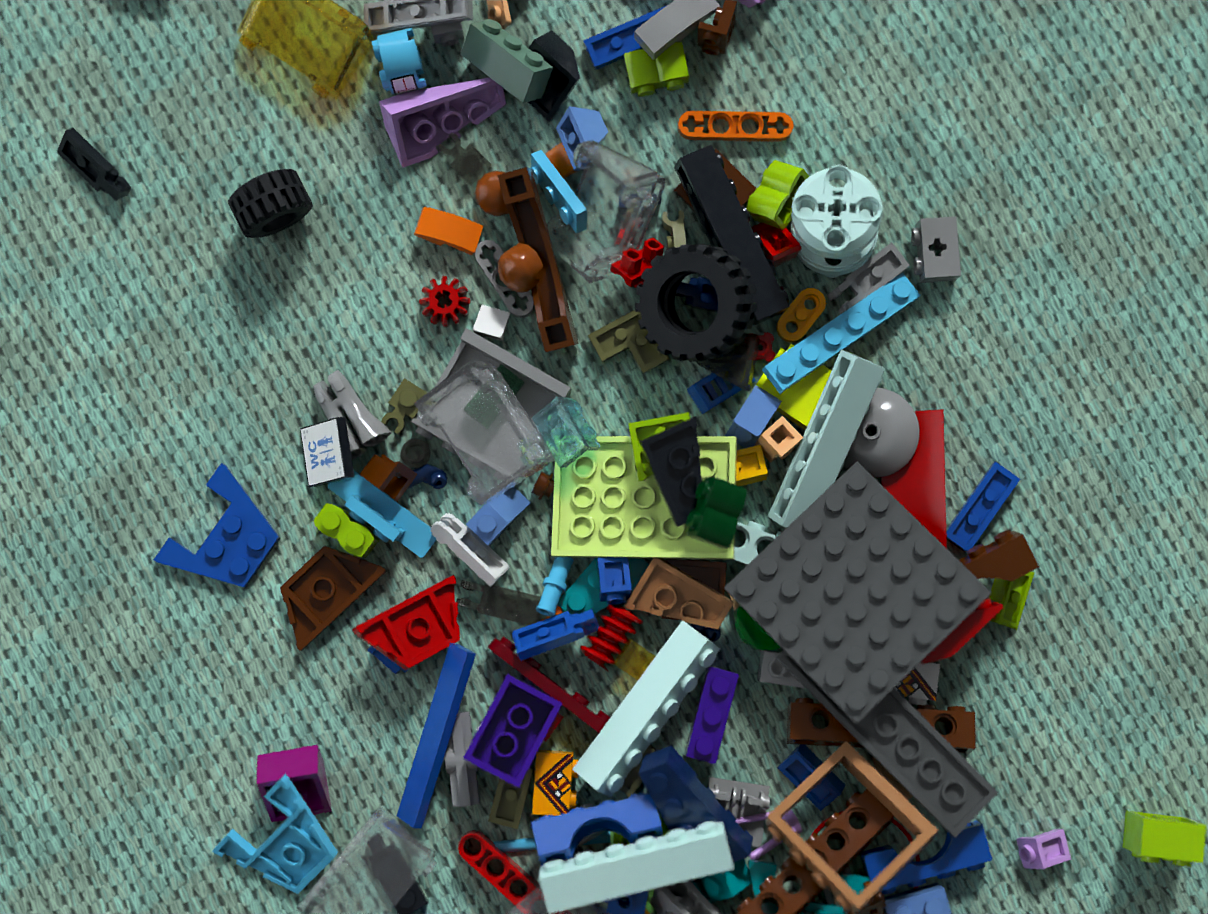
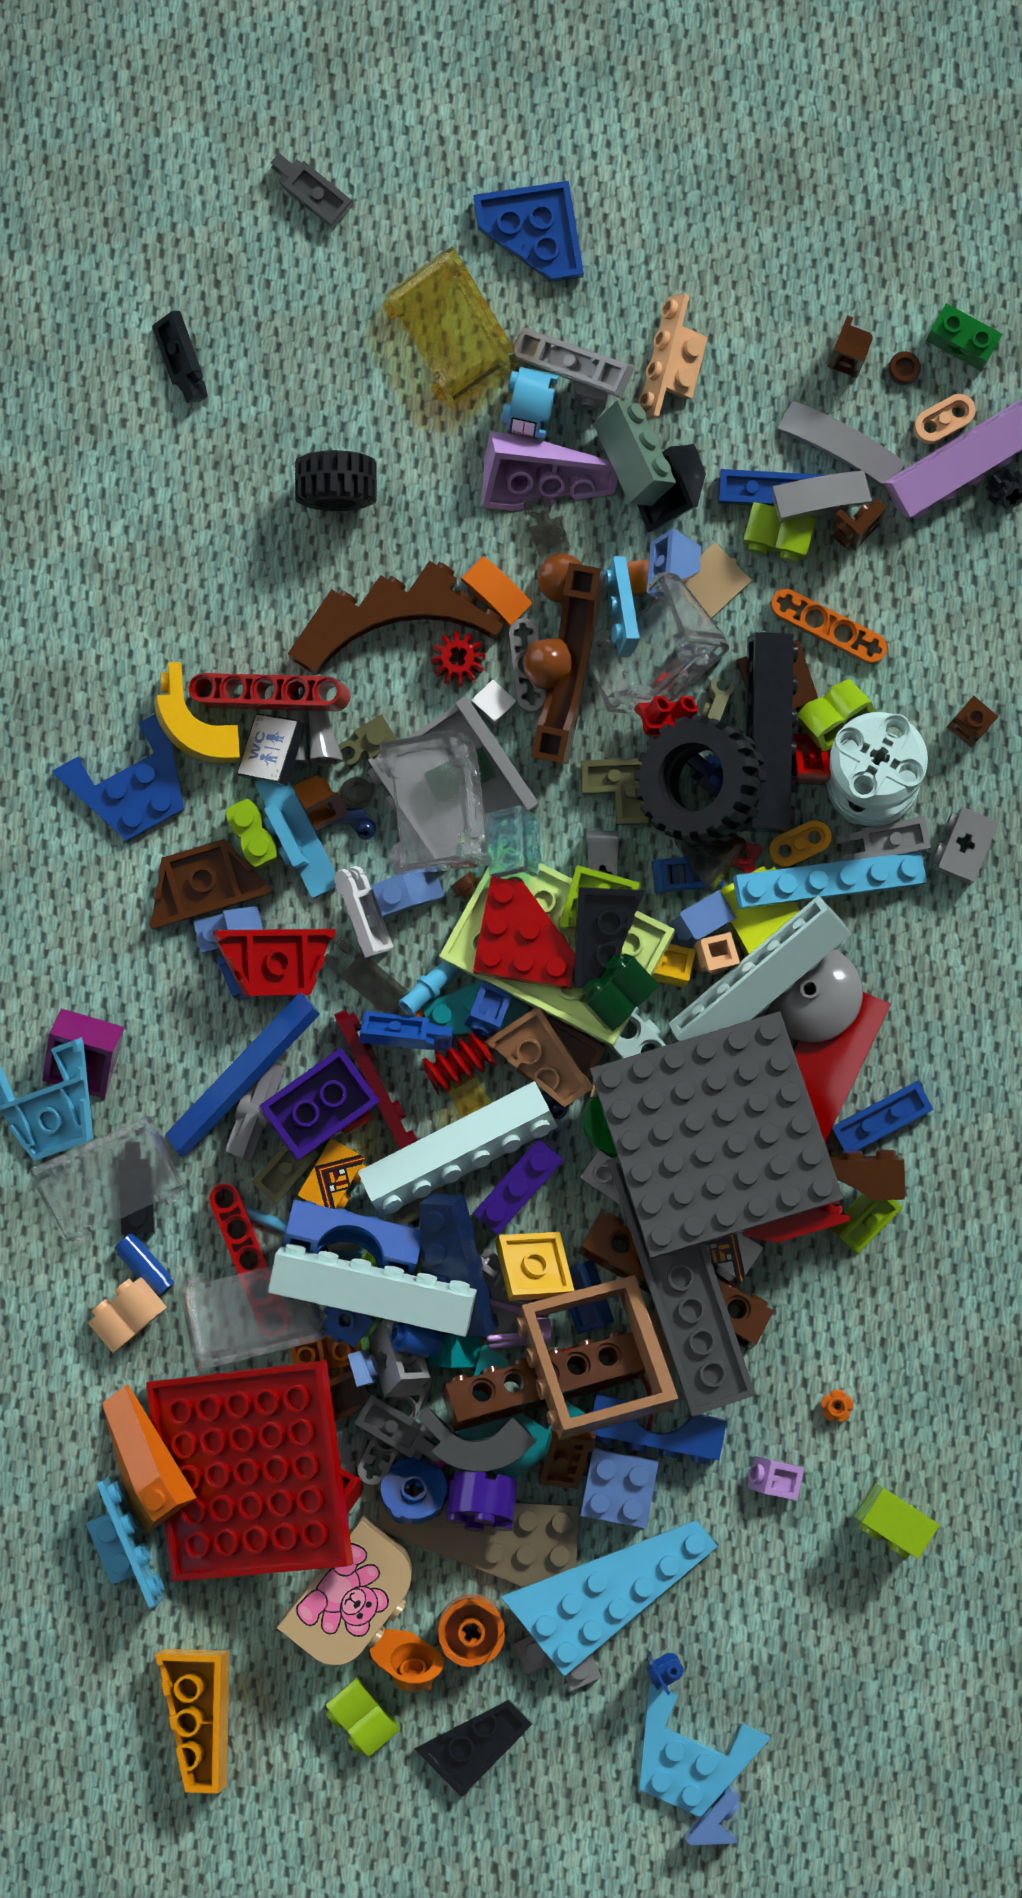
camera: 20 degrees right, 0 degrees up
none -> yellow arch [154,662,240,763]
none -> red beam [188,673,351,712]
none -> medium blue slope [193,906,263,954]
none -> reddish brown arch [288,560,504,675]
none -> blue brick [390,1322,443,1358]
none -> red plate [473,877,575,990]
none -> yellow plate [495,1232,574,1301]
none -> dark grey piece [586,830,619,876]
none -> tan piece [678,542,752,619]
none -> orange plate [821,1389,853,1422]
none -> reddish brown window [947,696,999,747]

